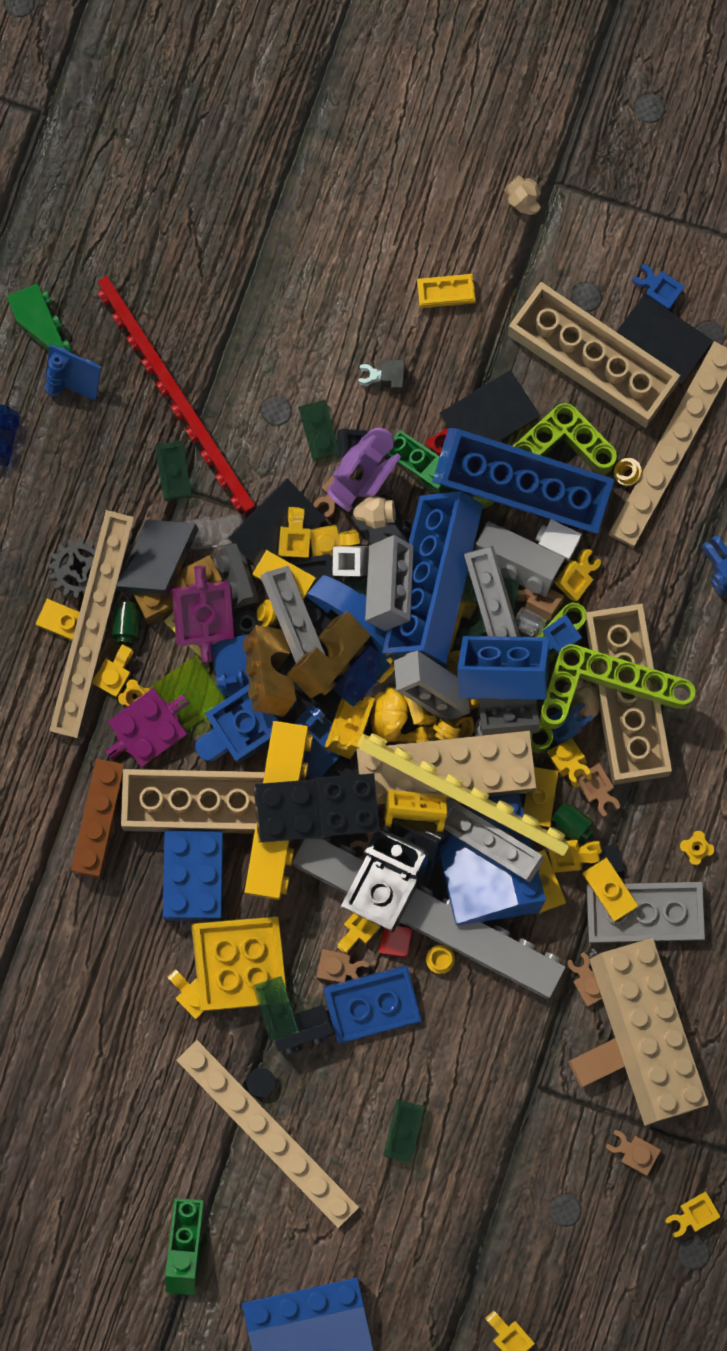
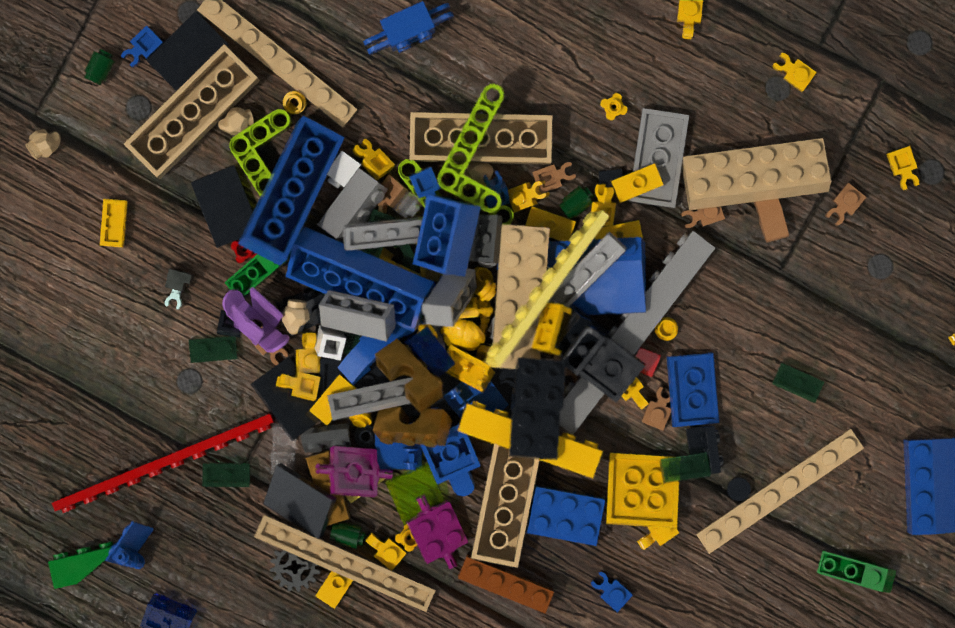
camera: 80 degrees left, 10 degrees up
none -> dark green brick [84,49,115,85]
none -> tan rock [218,107,254,135]
none -> blue plate [590,571,633,613]

